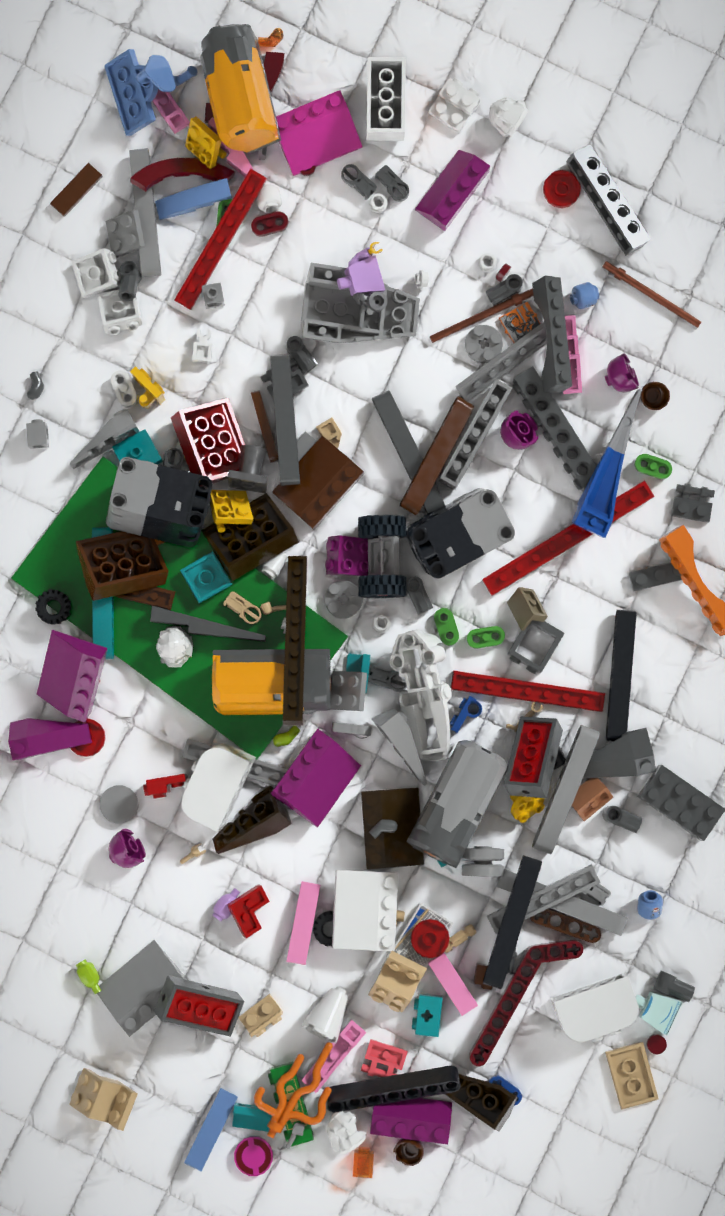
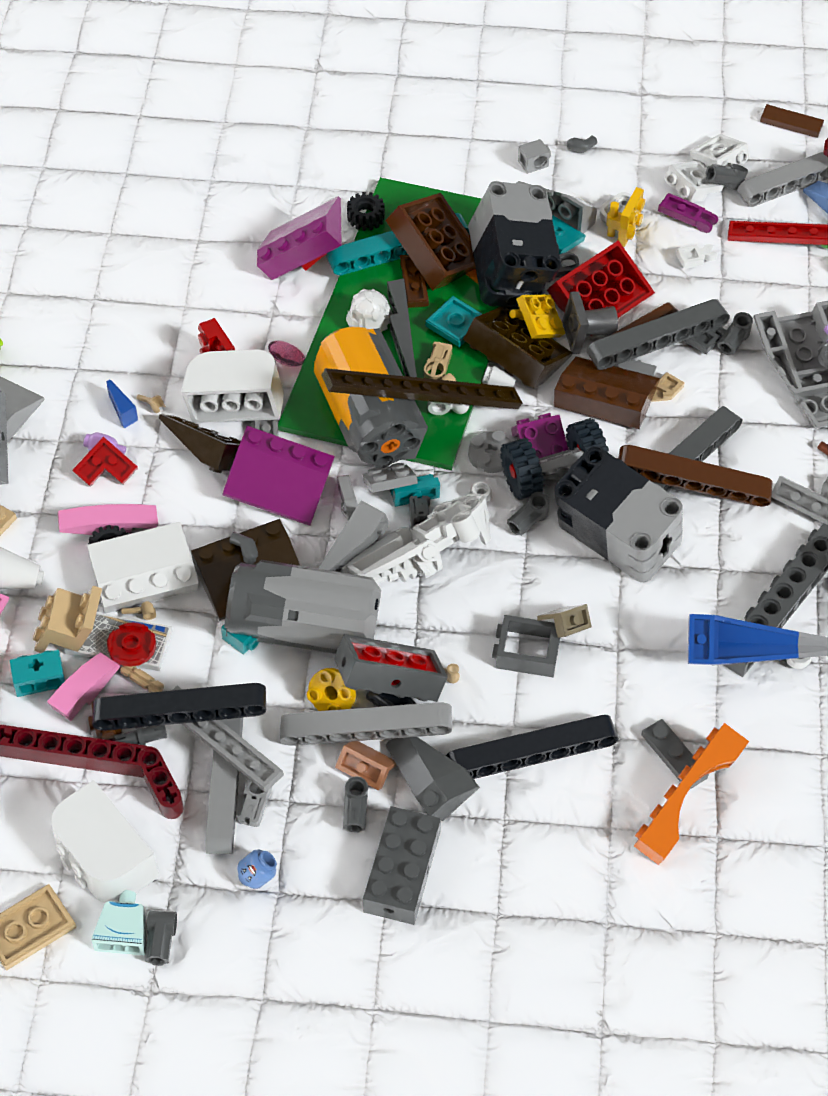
camera: 70 degrees right, 30 degrees down
magenta wedge [8,718,92,760] -> none
red tile [70,719,106,757] -> none
light grey tile [100,785,139,824] -> none
light grey plate [105,209,145,258] -> none
magenta cylinder [109,829,146,868] -> none
light grey brick [202,282,225,309] -> none
lime arm [273,725,300,747] -> none
bright green plate [434,608,459,646] -> none
light grey brick [439,379,512,490] -> none
blue plate [450,696,482,734] -> none
red tile [451,670,606,712] -> none
light grey wheel [462,846,504,877] -> none
bright green plate [467,626,505,649] -> none
red plate [482,480,655,596] -> none
magenta cylinder [500,410,539,450] -> none
reddish brown beam [530,909,601,943] -> none
bright green plate [634,454,673,480] -> none
dark red tile [646,1034,667,1055] -> none
dark grey plate [671,483,715,523] -> none
none -> blue slope [106,379,138,428]
none -> clear pink piece [268,341,305,367]
none -> magenta hinge [658,193,718,233]

